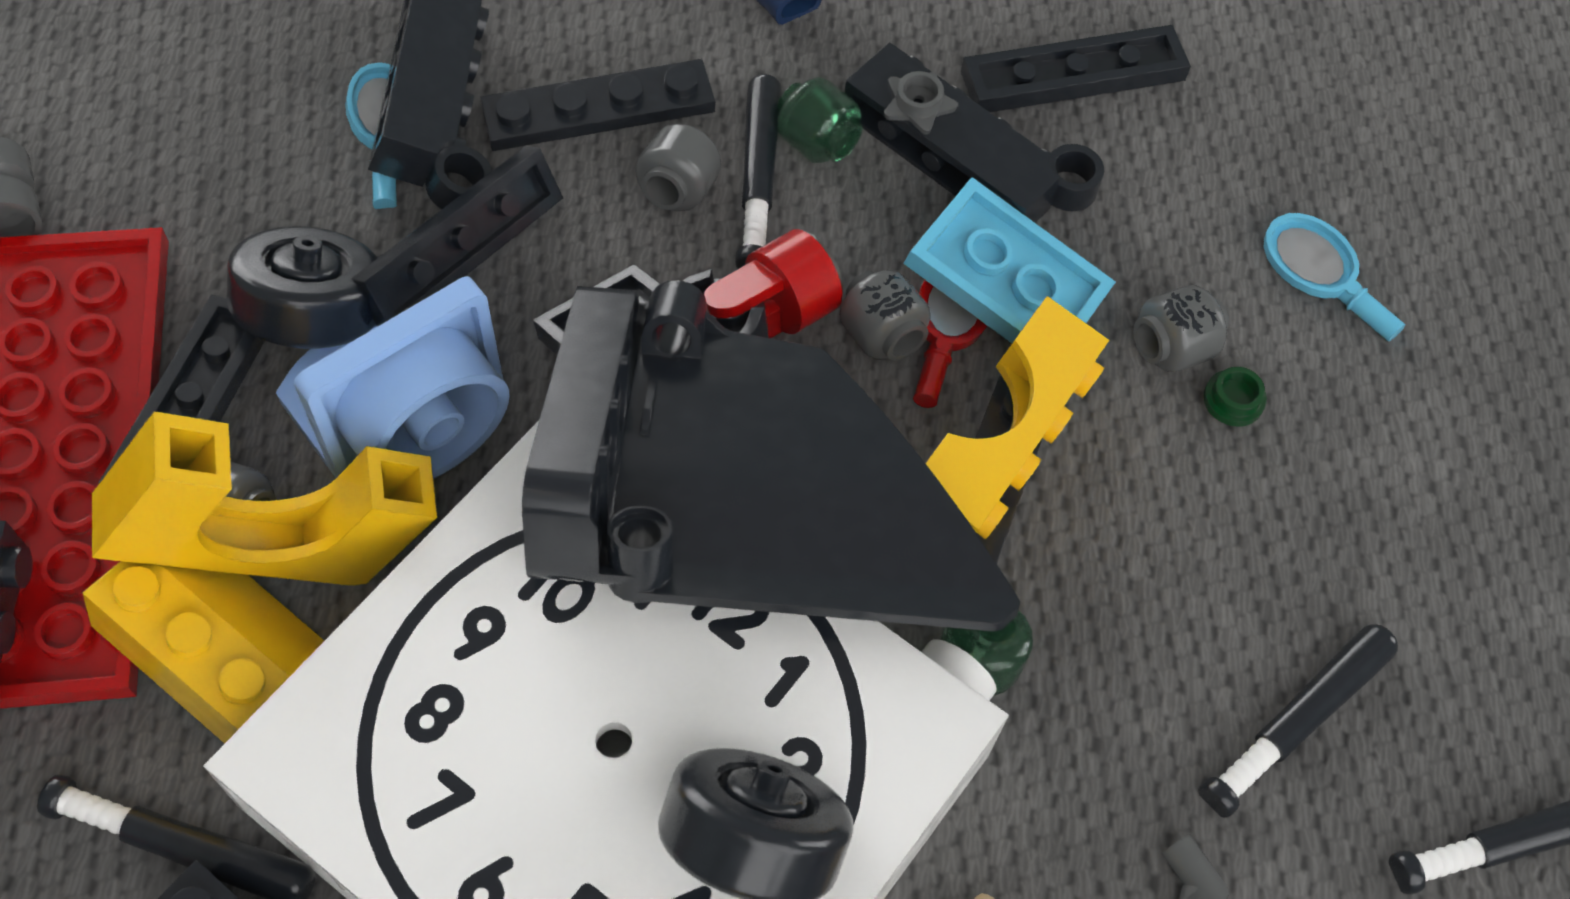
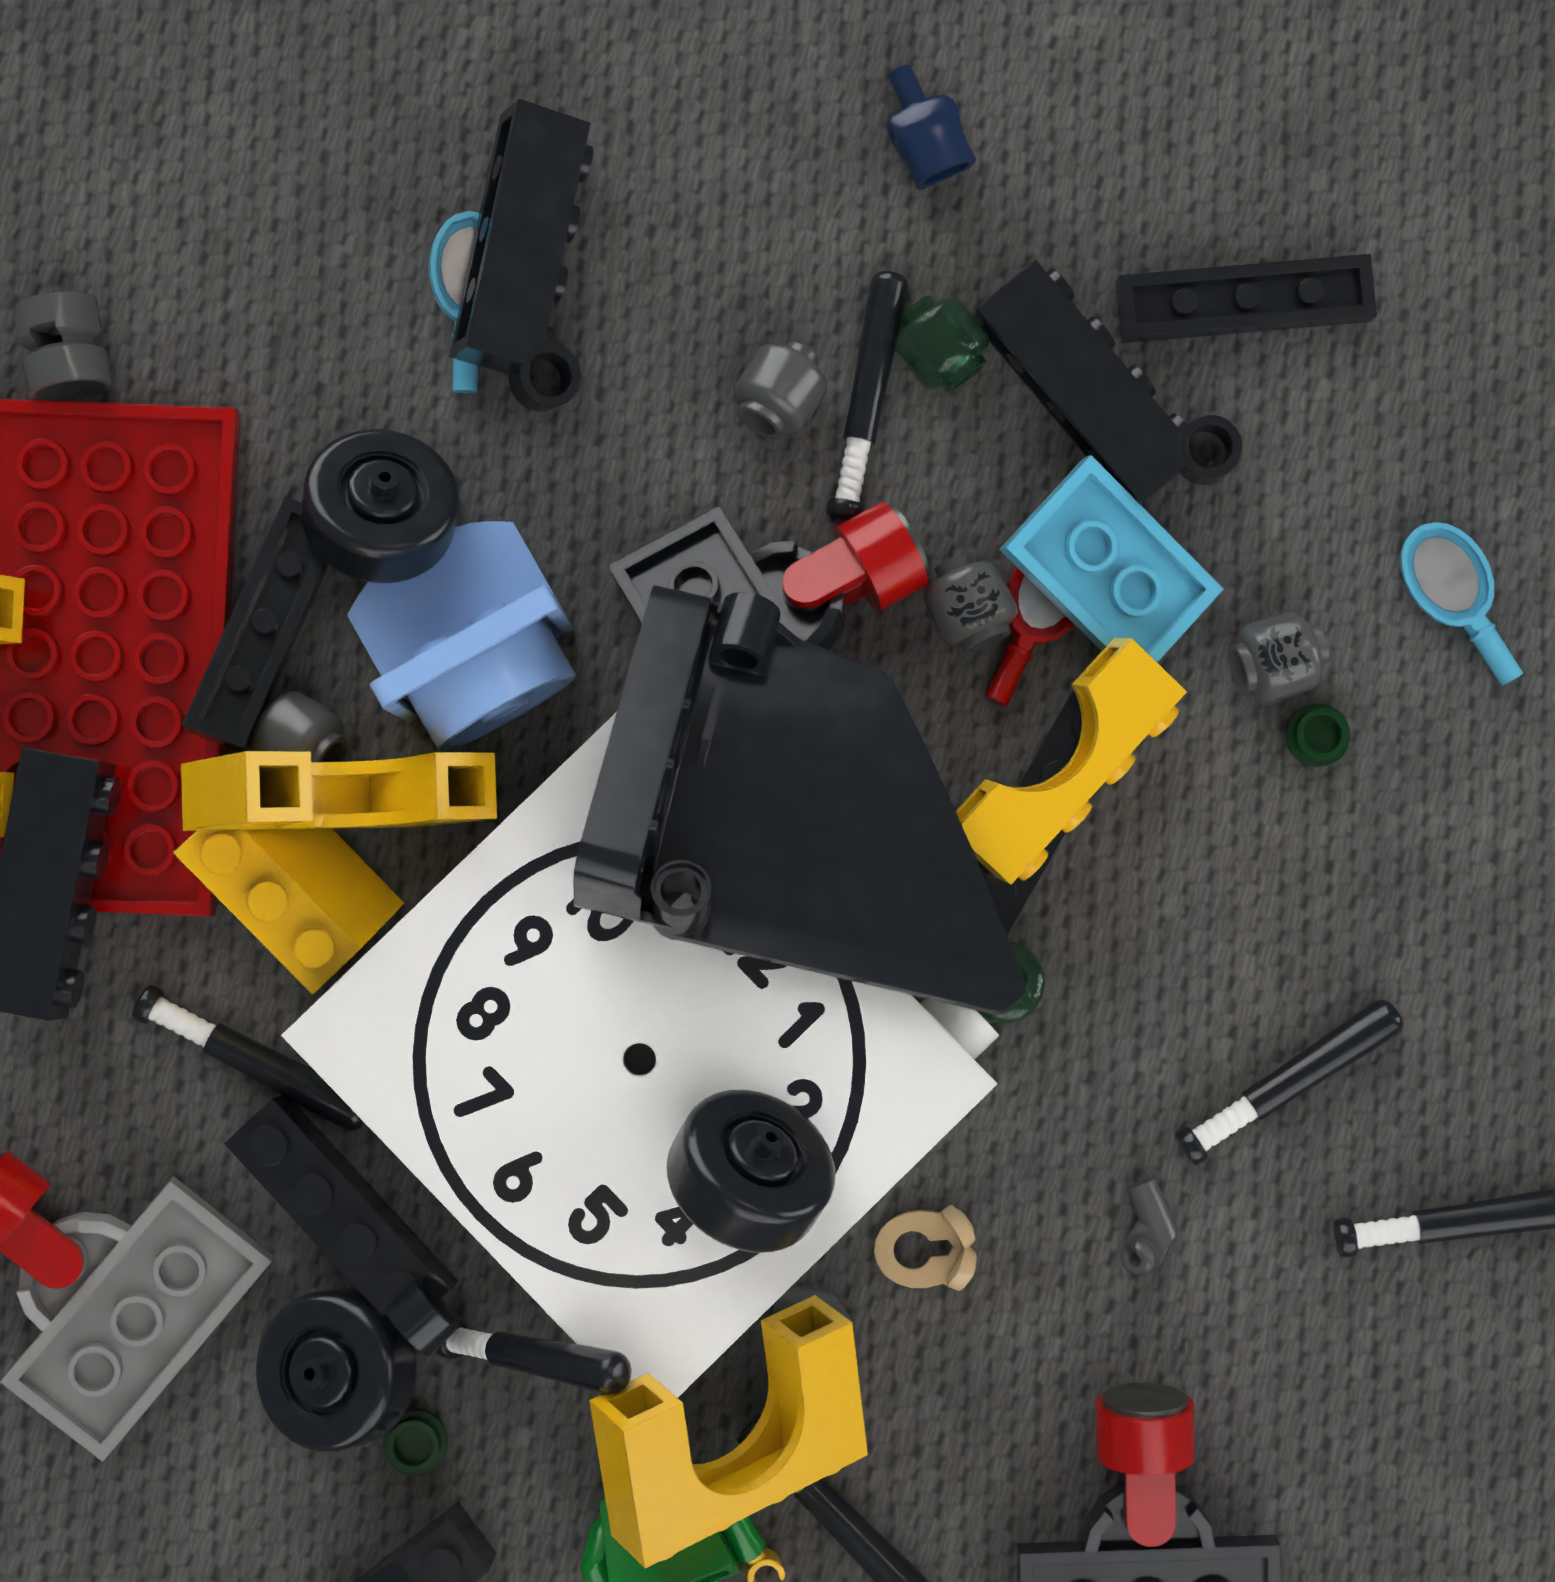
camera: 10 degrees right, 25 degrees up
black plate [352,146,563,327] -> none
black plate [480,59,715,152] -> none
dark grey plate [884,71,958,135] -> none

